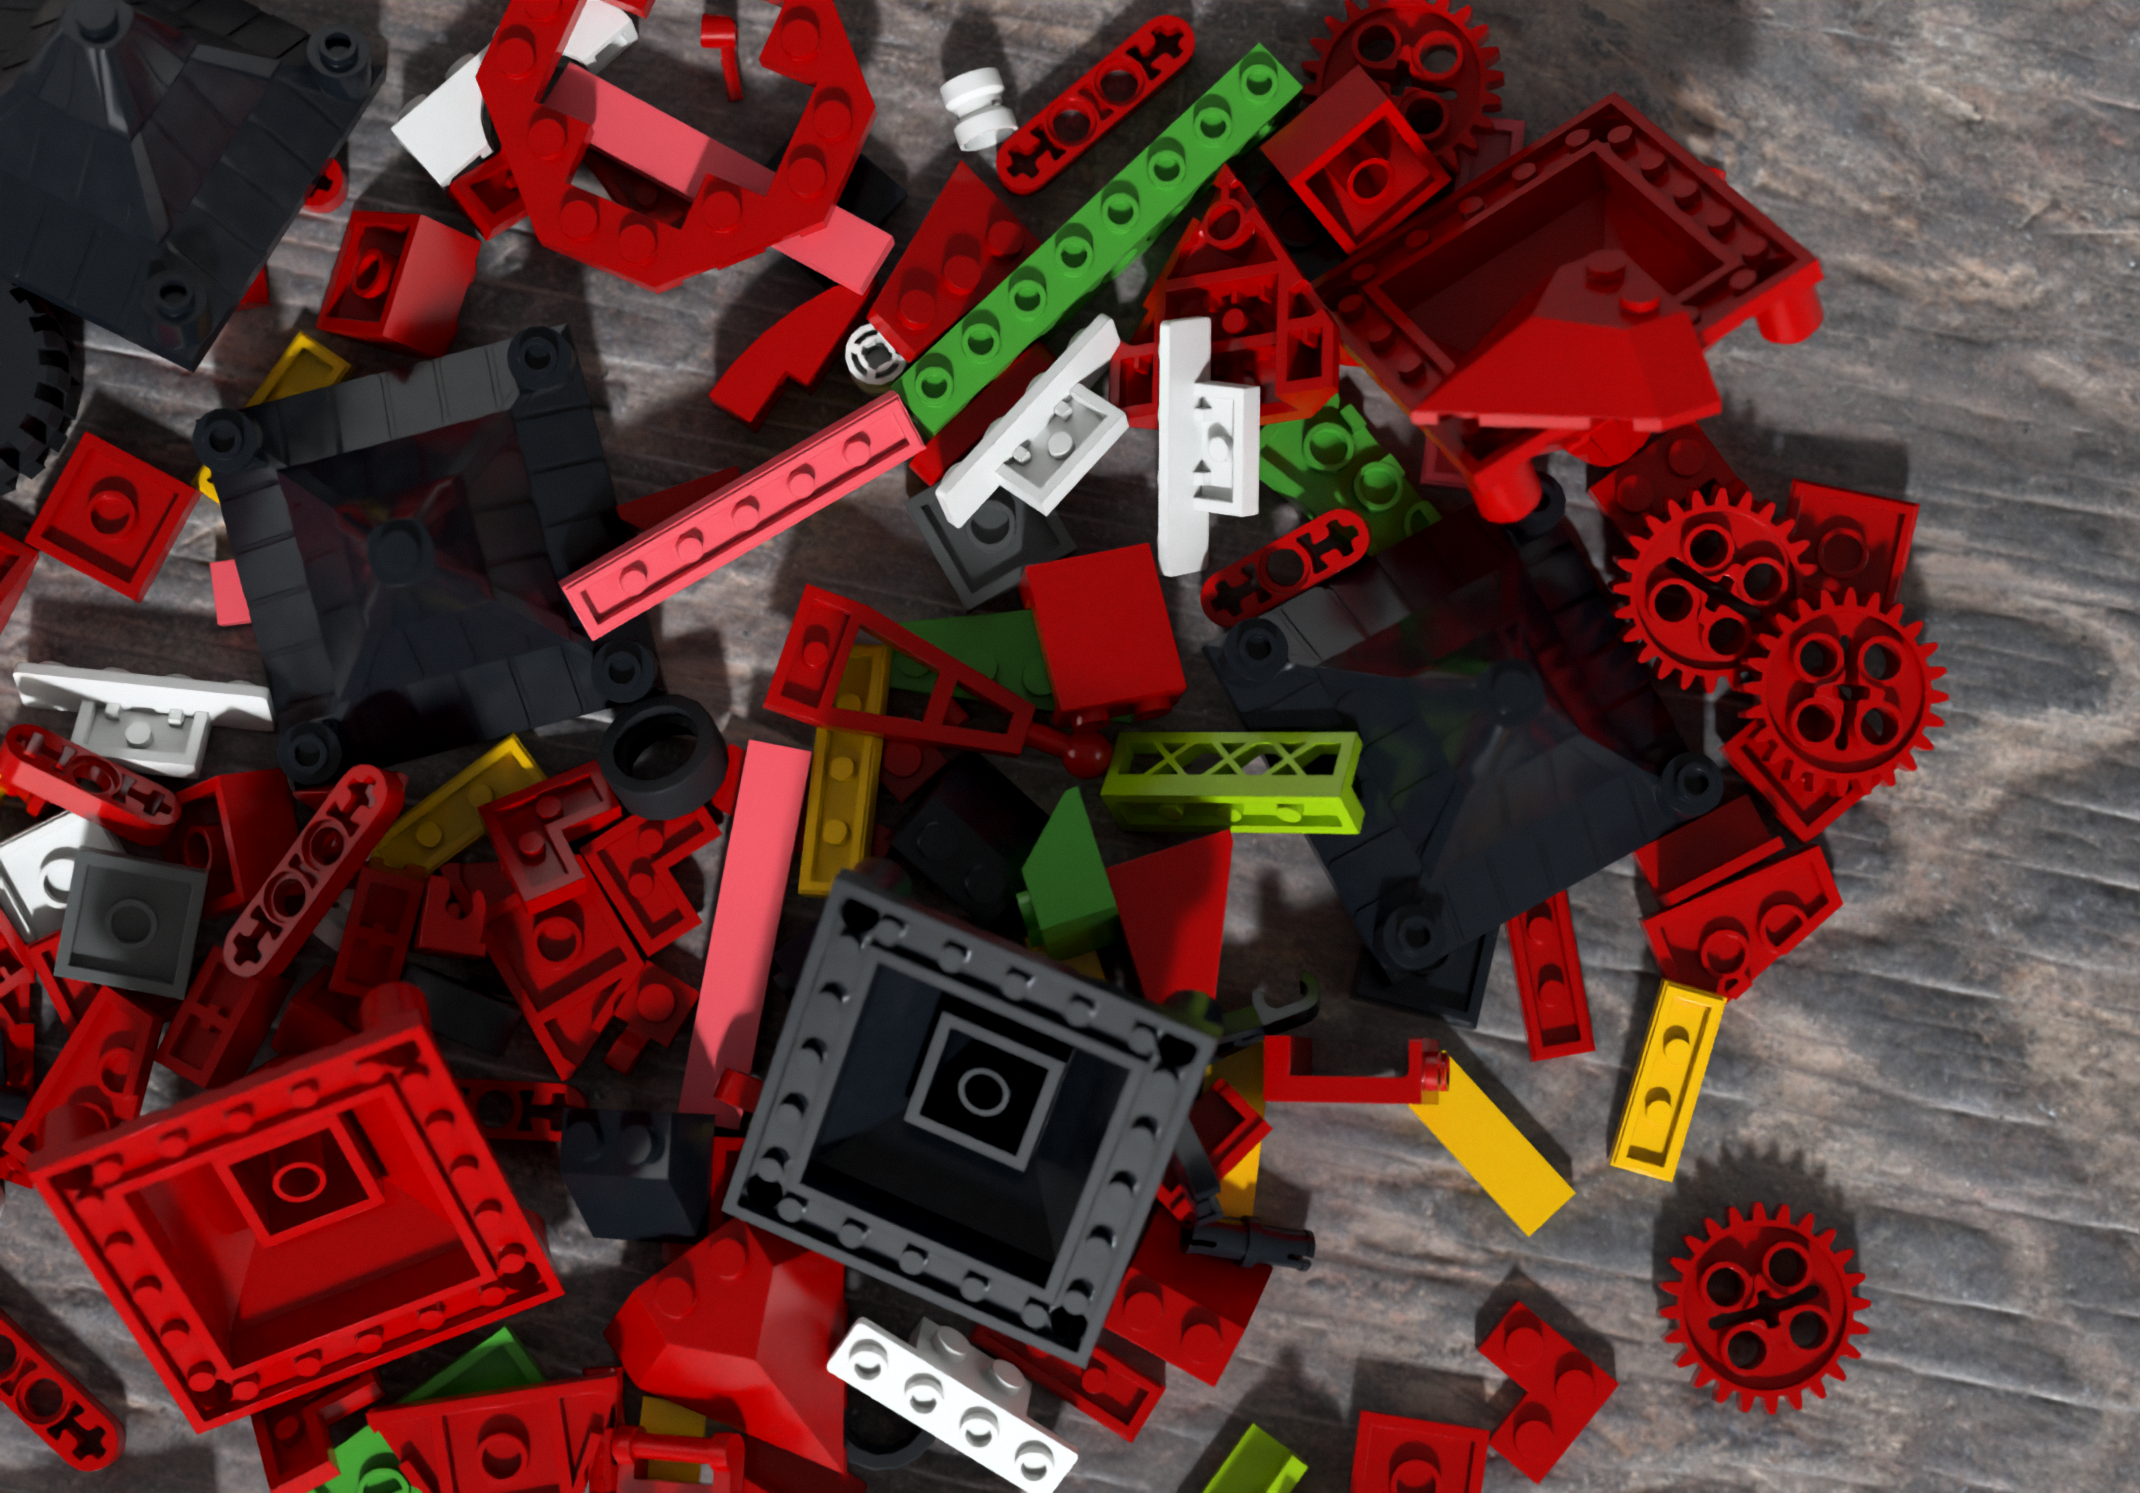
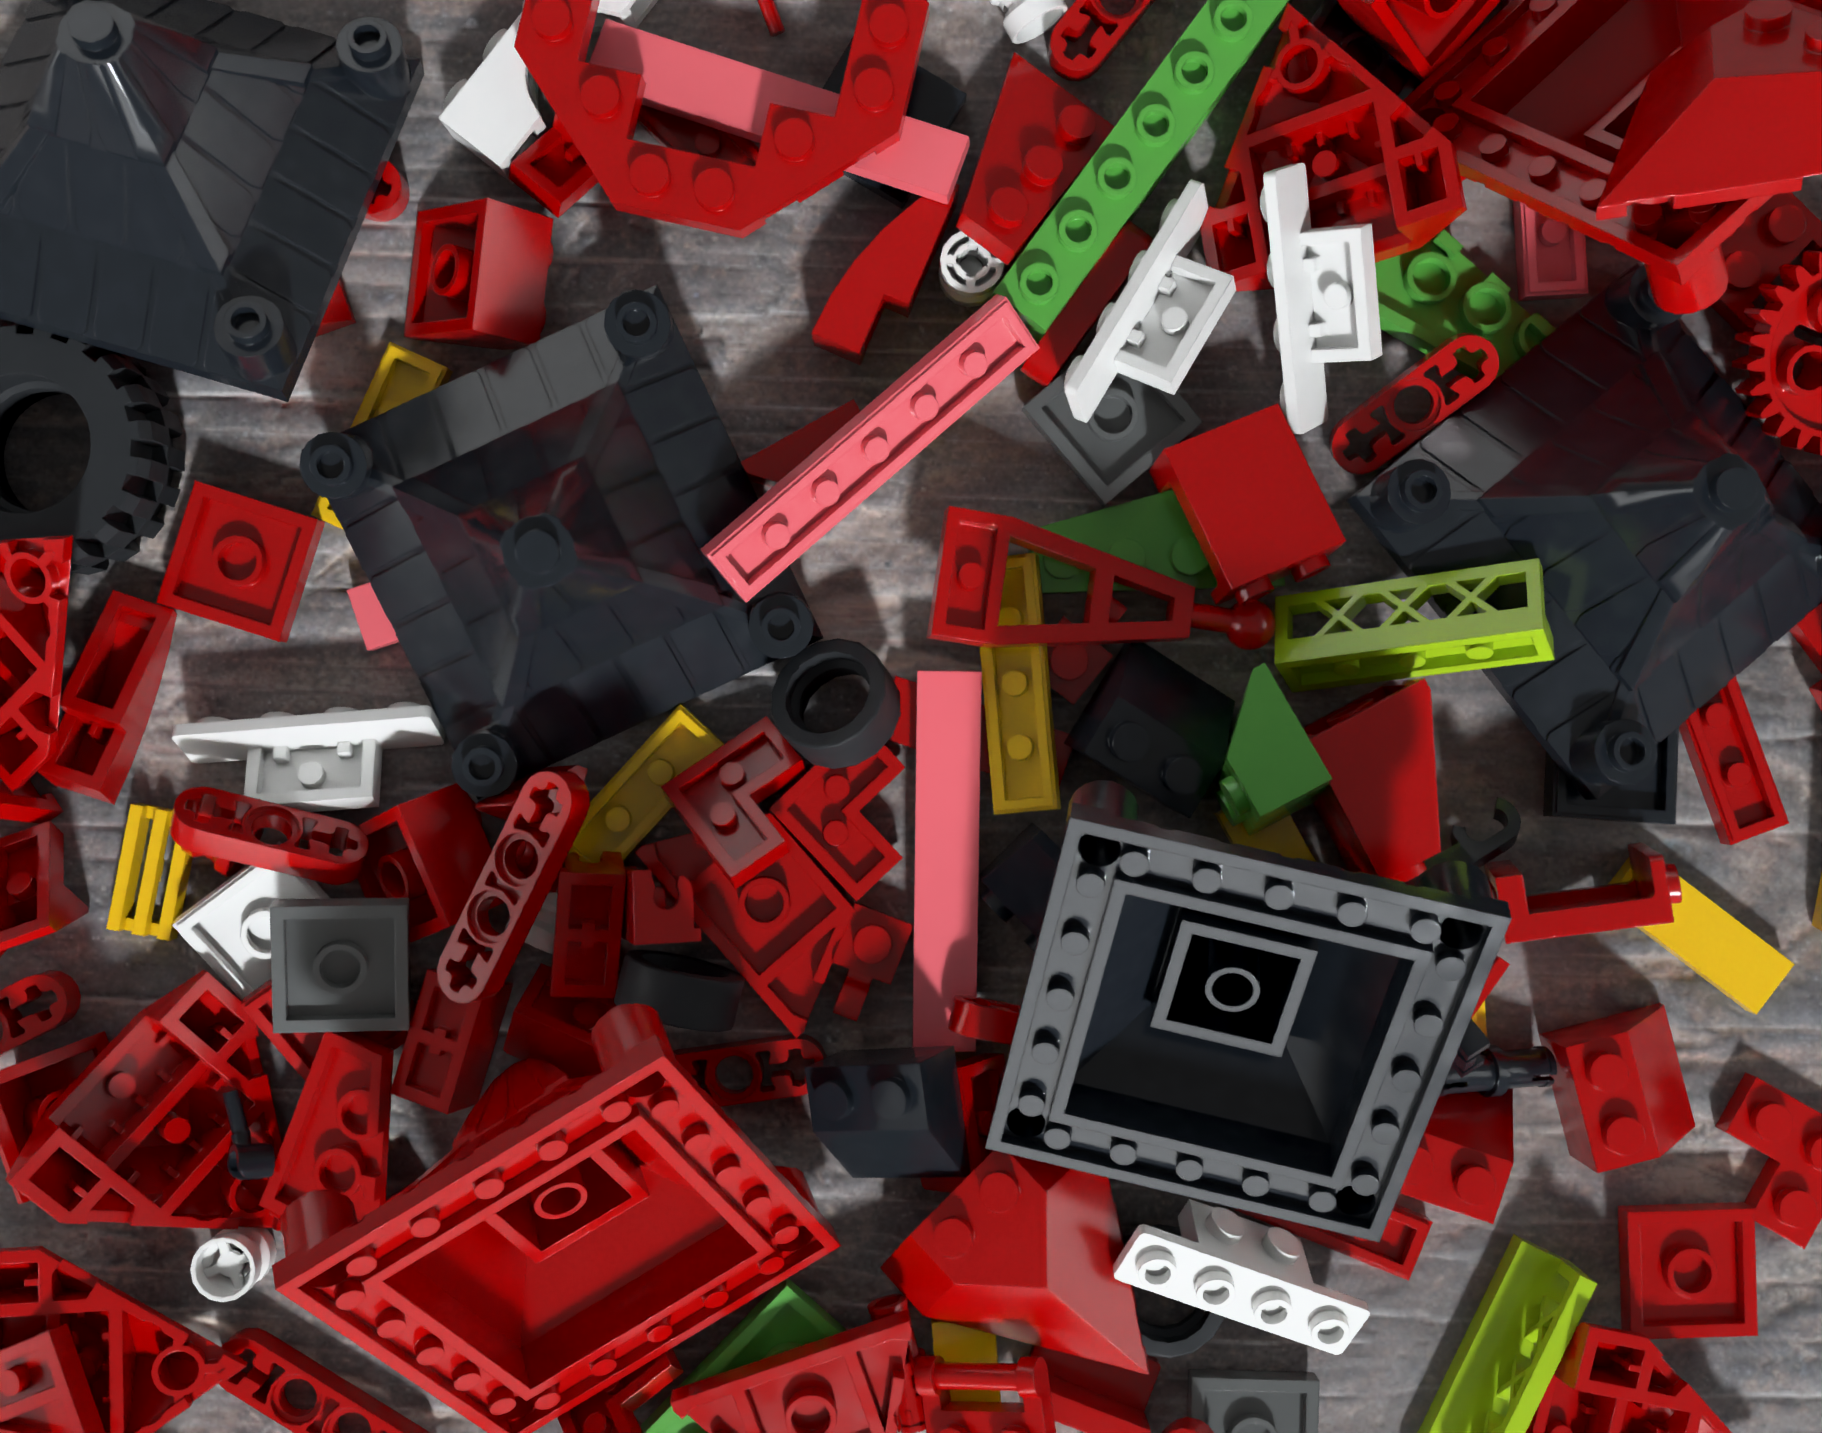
camera: 10 degrees left, 5 degrees up
none -> red slope [1539,1003,1695,1173]

